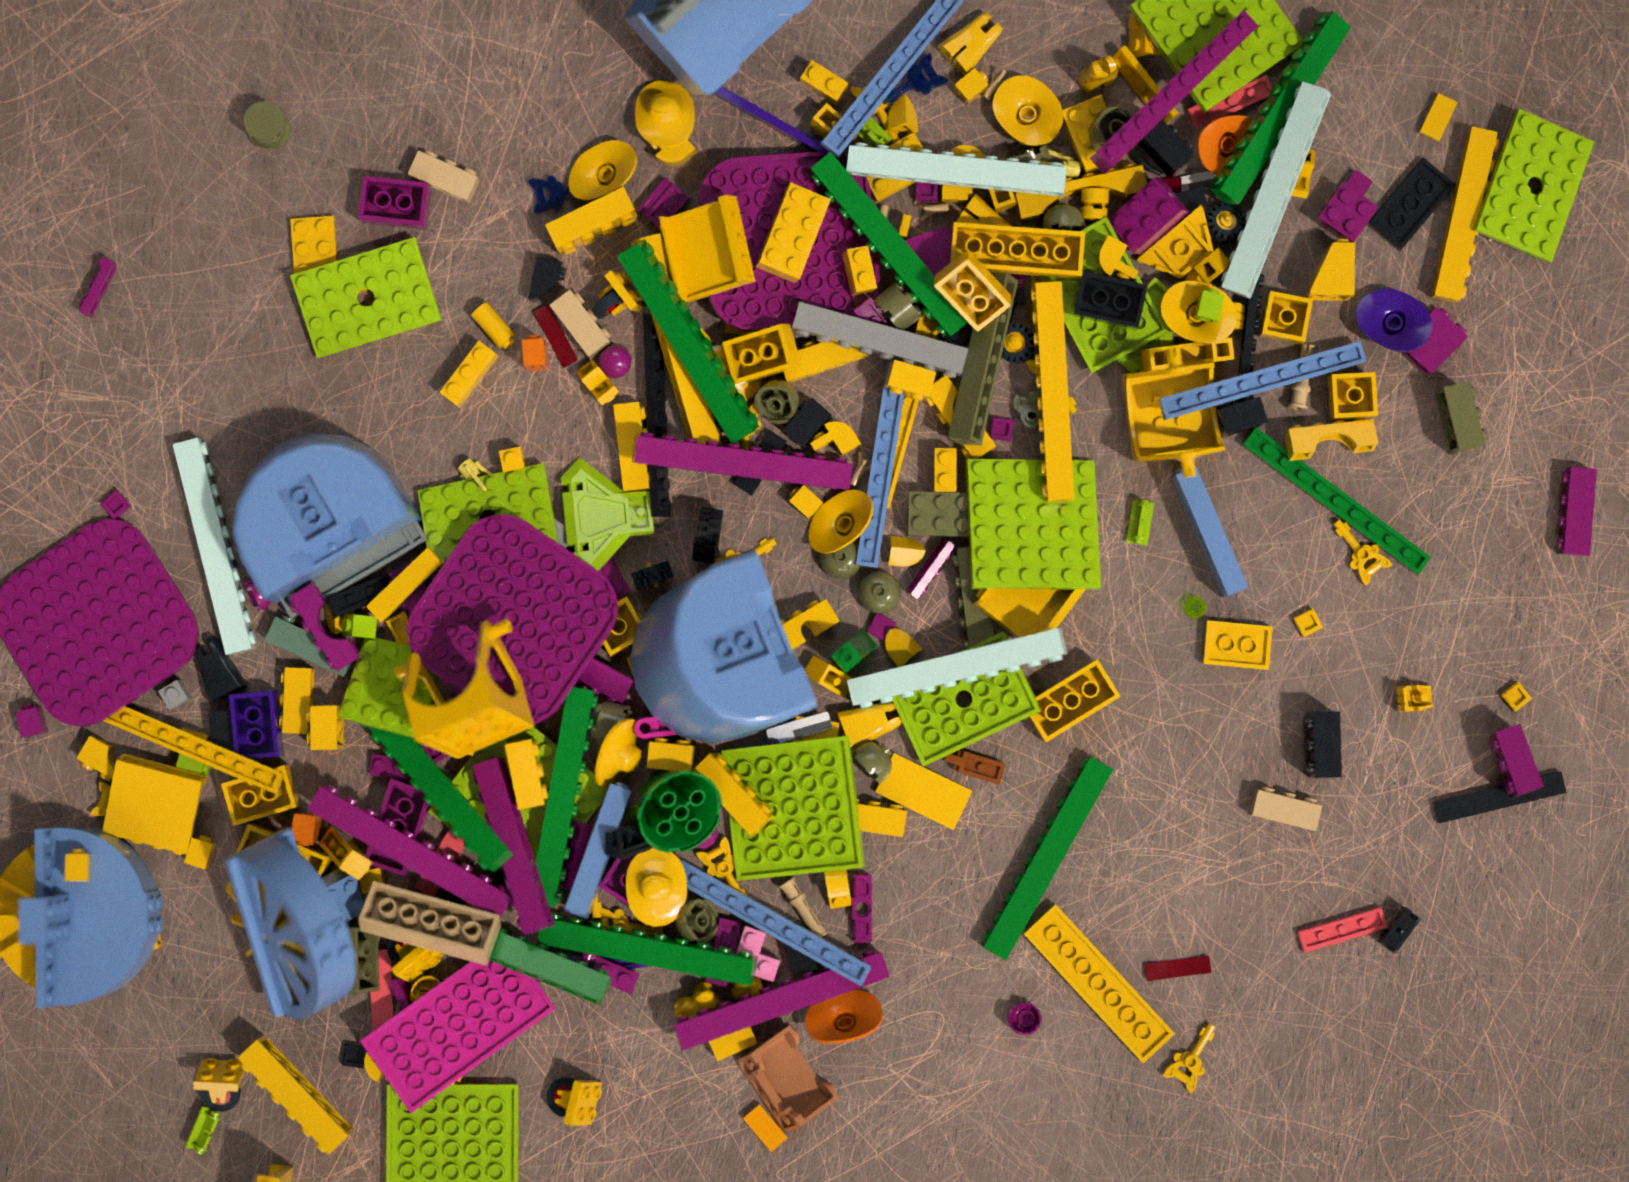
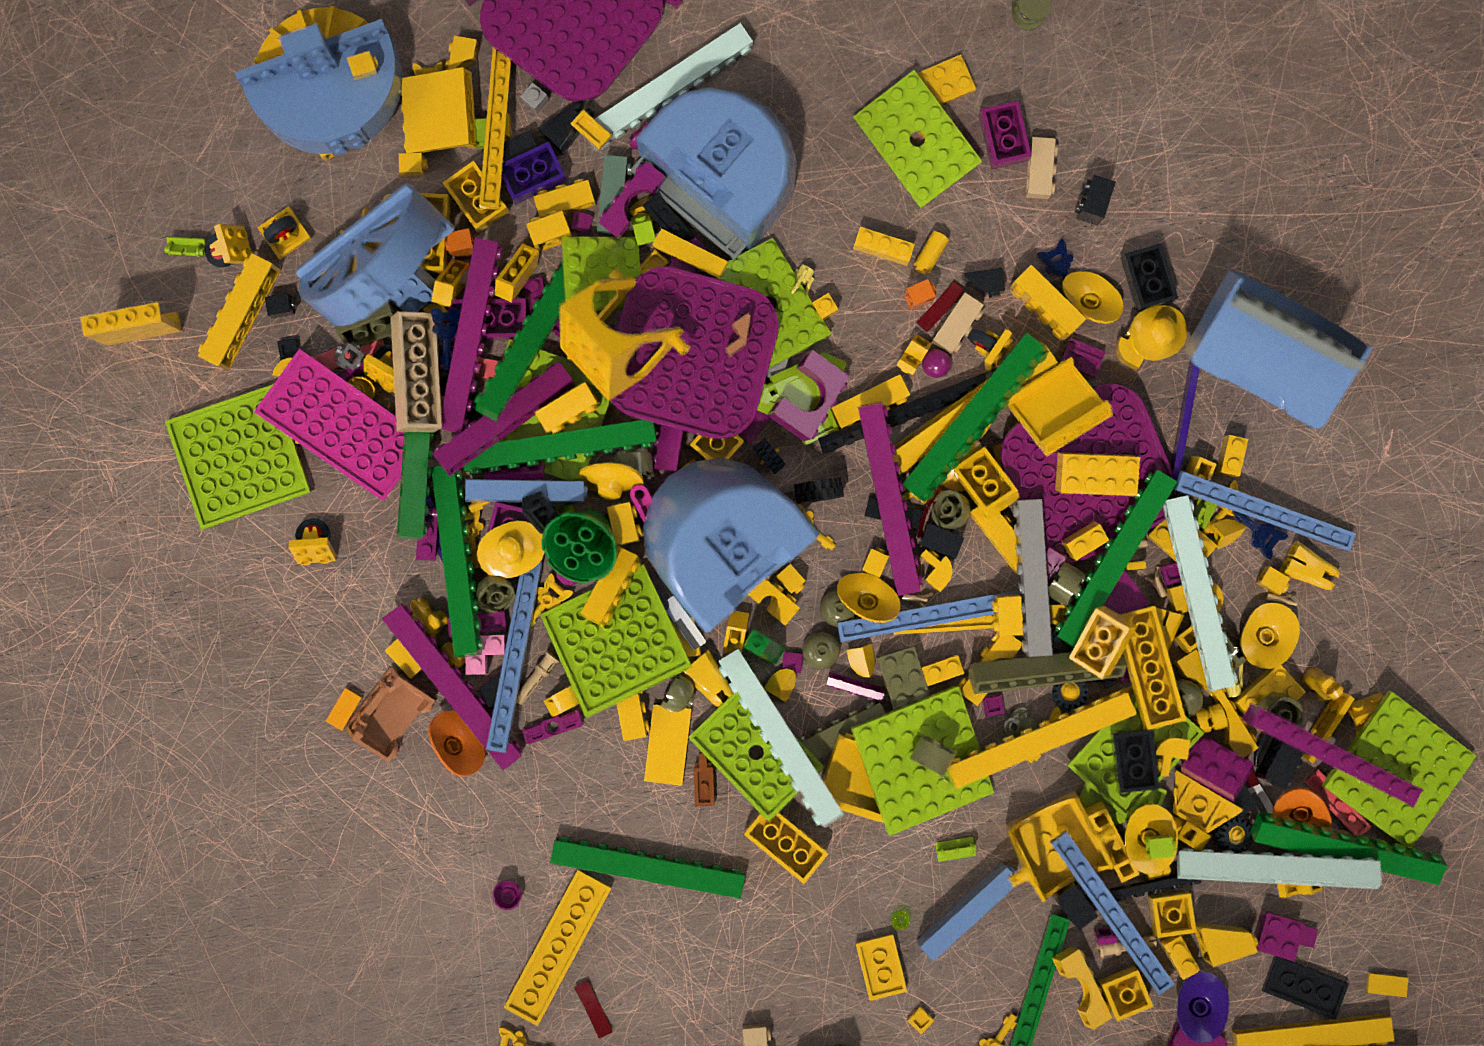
camera: 65 degrees right, 0 degrees up
none -> yellow plate [257,206,312,260]
none -> black brick [265,293,296,319]
none -> flat silver brick [334,342,365,370]
none -> clear blue piece [431,308,460,369]
none -> yellow brick [494,243,539,303]
none -> yellow tile [570,110,612,150]
none -> magenta tile [570,211,593,235]
none -> nougat slope [725,313,750,358]
none -> magenta arch [767,350,849,441]
none -> yellow brick [776,564,805,594]
none -> olive brick [910,734,957,777]
none -> dark red sticker [917,485,944,538]
none -> black brick [1075,175,1116,226]
none -> magenta tile [1094,927,1117,945]
none -> black brick [1120,243,1178,312]
none -> yellow brick [1160,935,1200,980]

